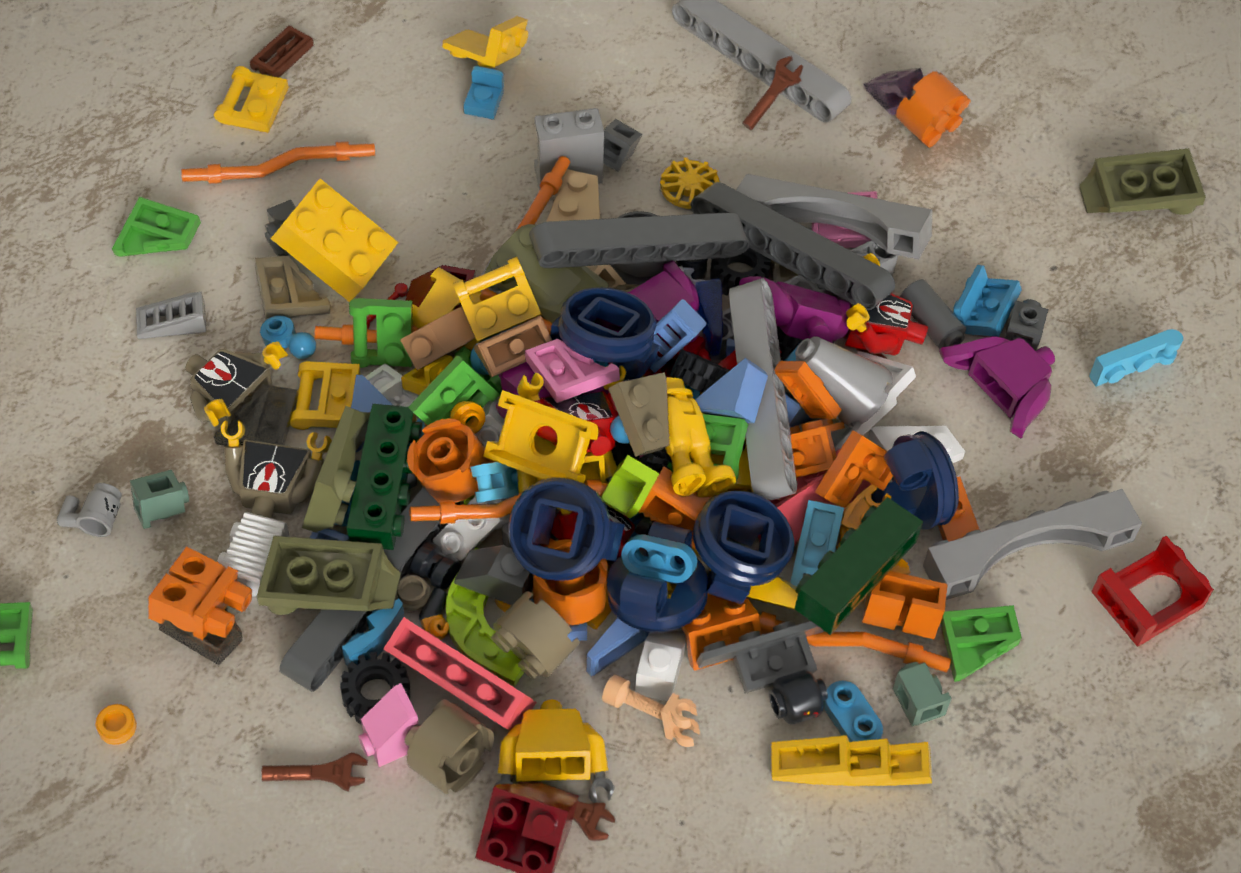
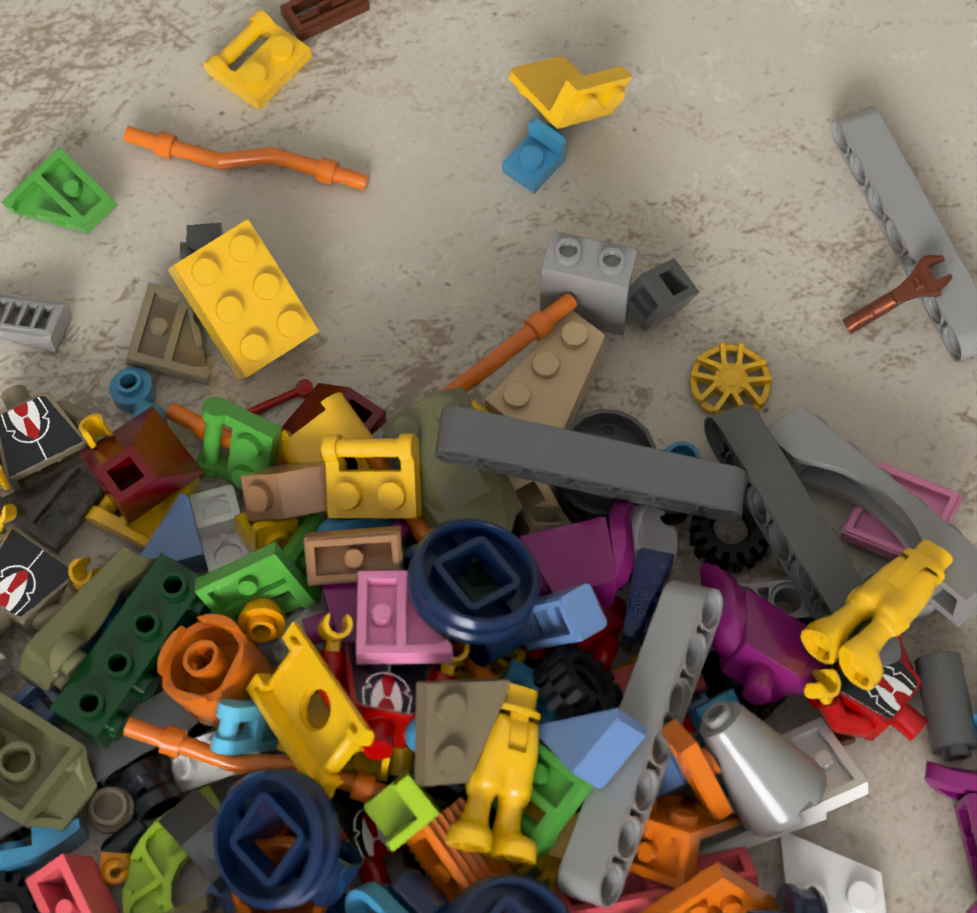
camera: 30 degrees right, 10 degrees up
none -> dark red slope [78,406,204,524]
none -> yellow piece [801,539,953,690]

